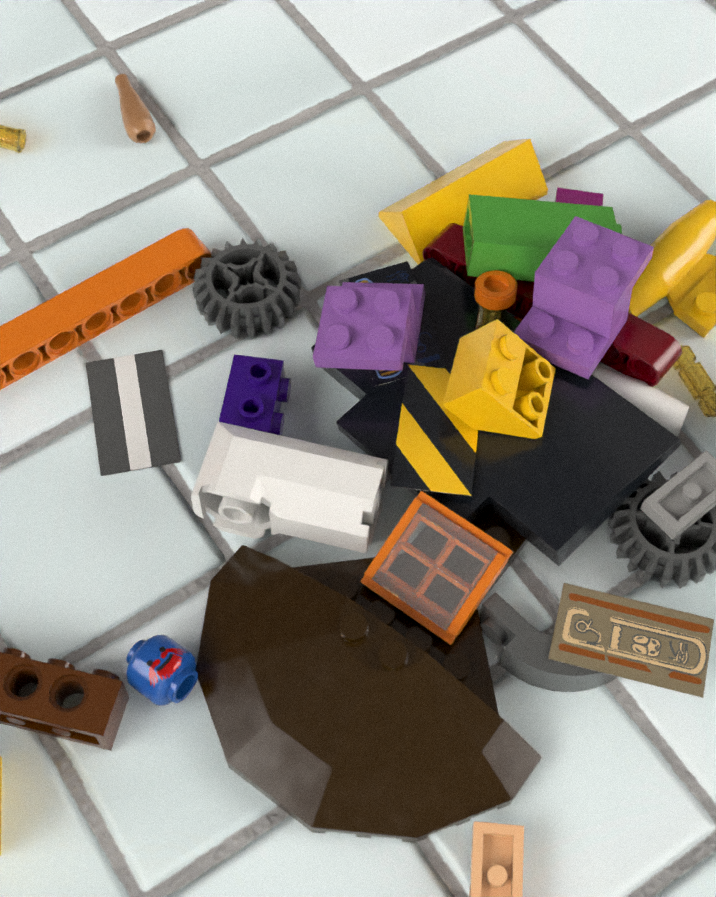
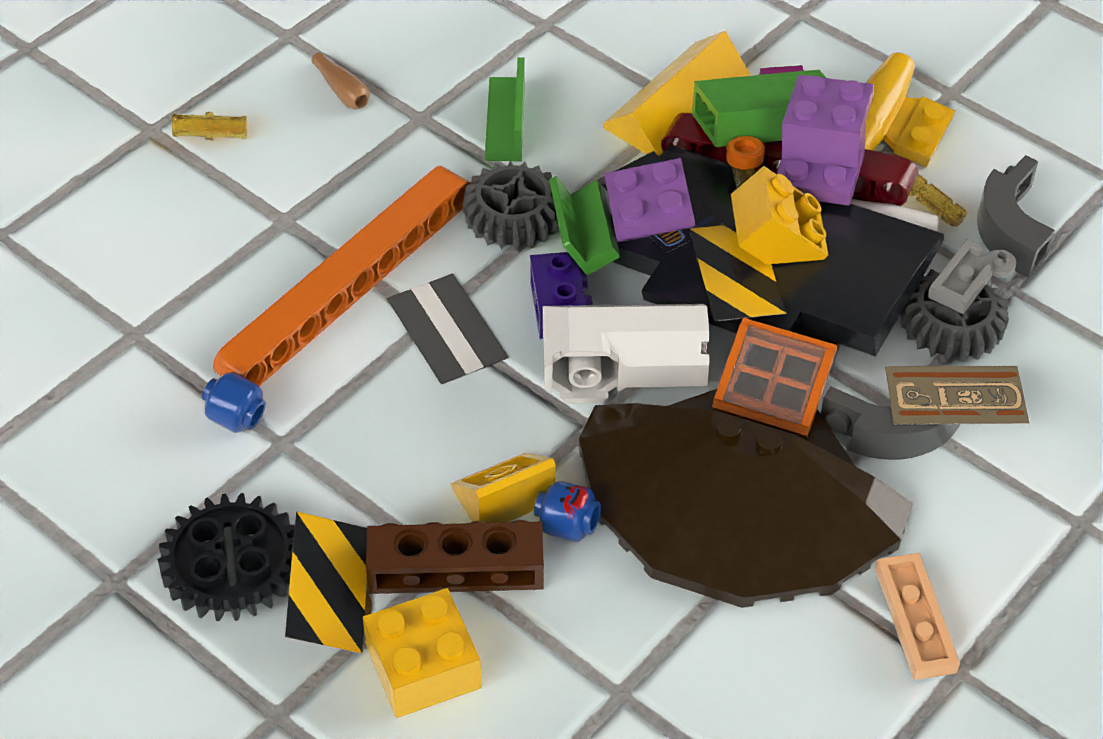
camera: 15 degrees left, 10 degrees down
none -> yellow slope [451,452,556,523]
none -> bright green panel [485,57,525,162]
none -> bright green panel [549,176,620,276]

